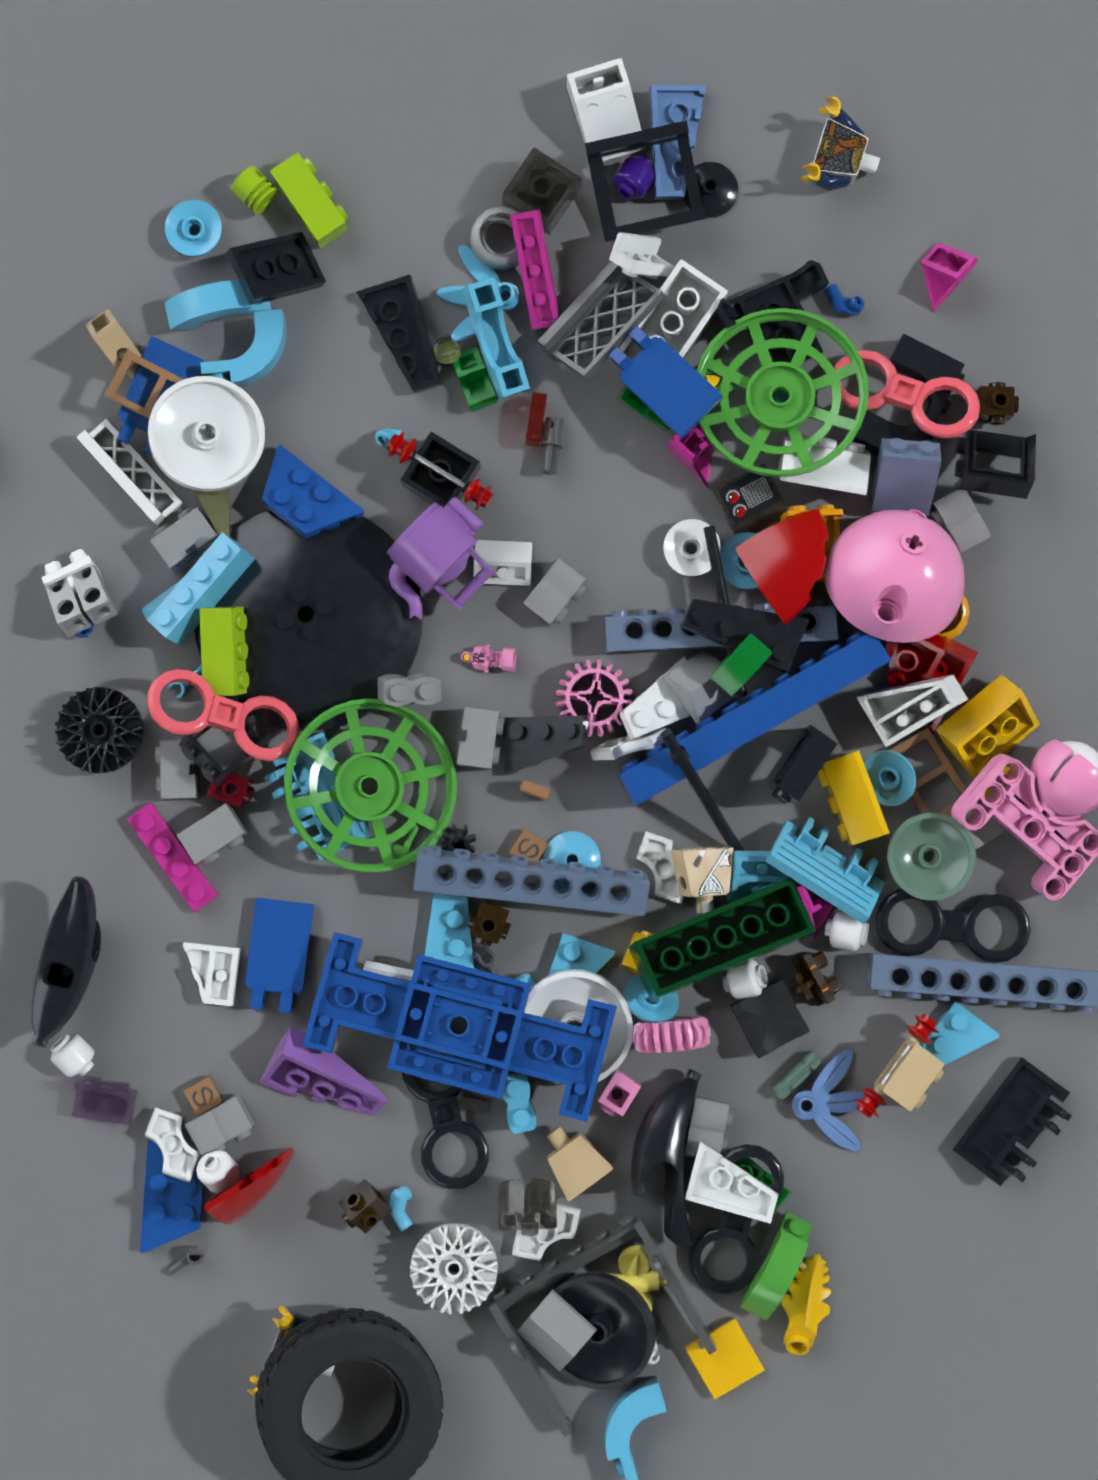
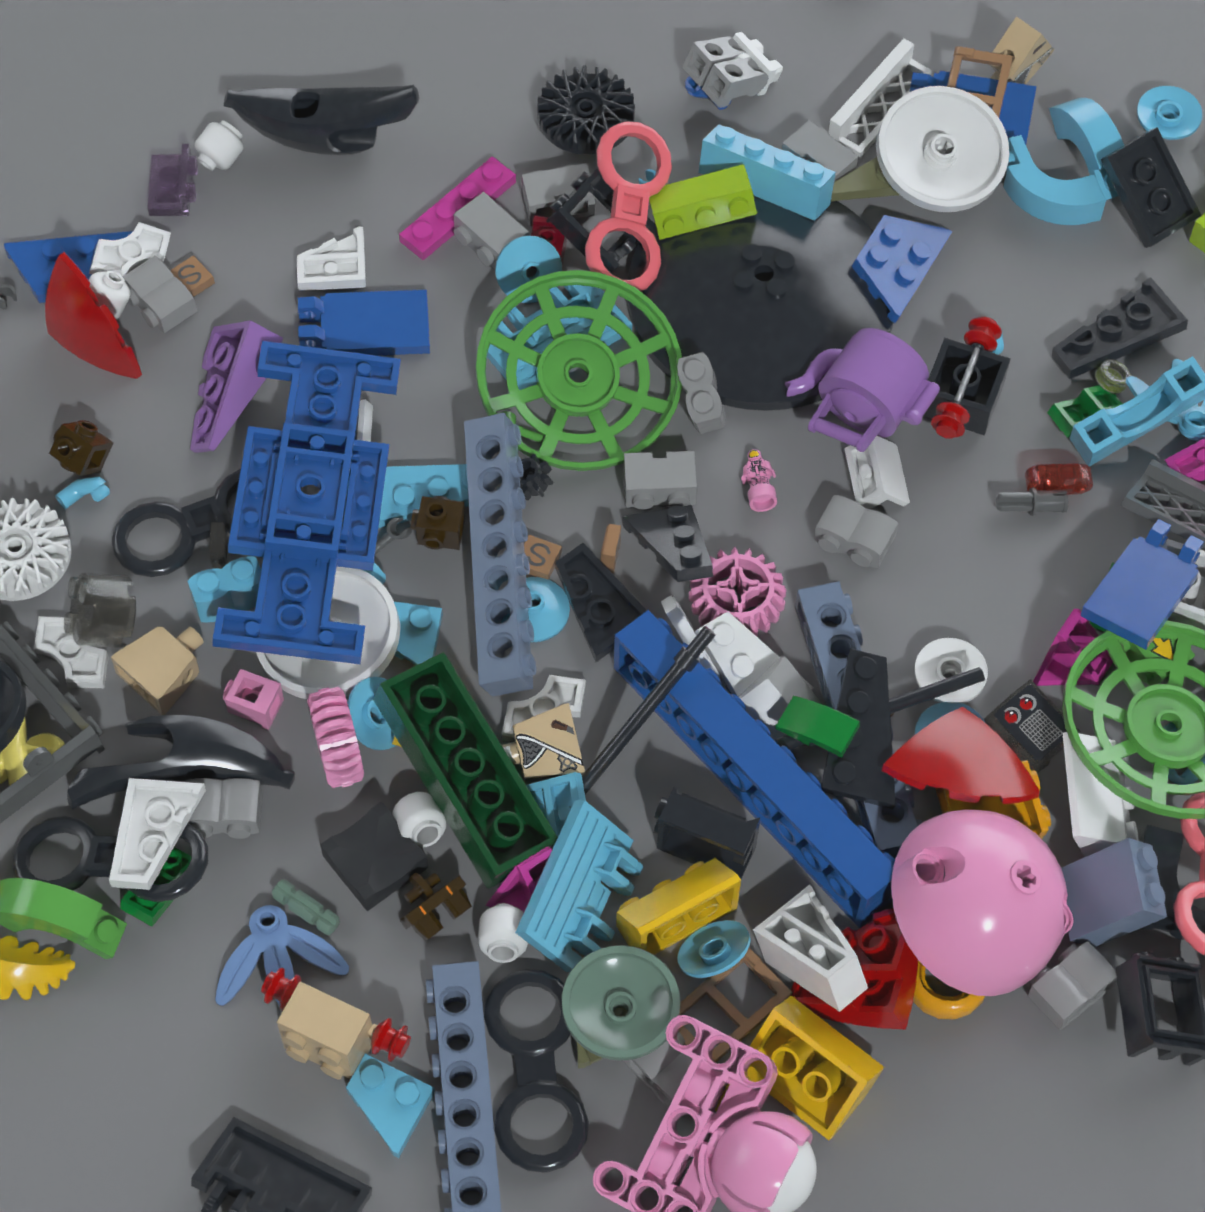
camera: 80 degrees right, 25 degrees down
none -> medium azure dish [495,235,562,303]
none -> black wing [555,543,647,662]

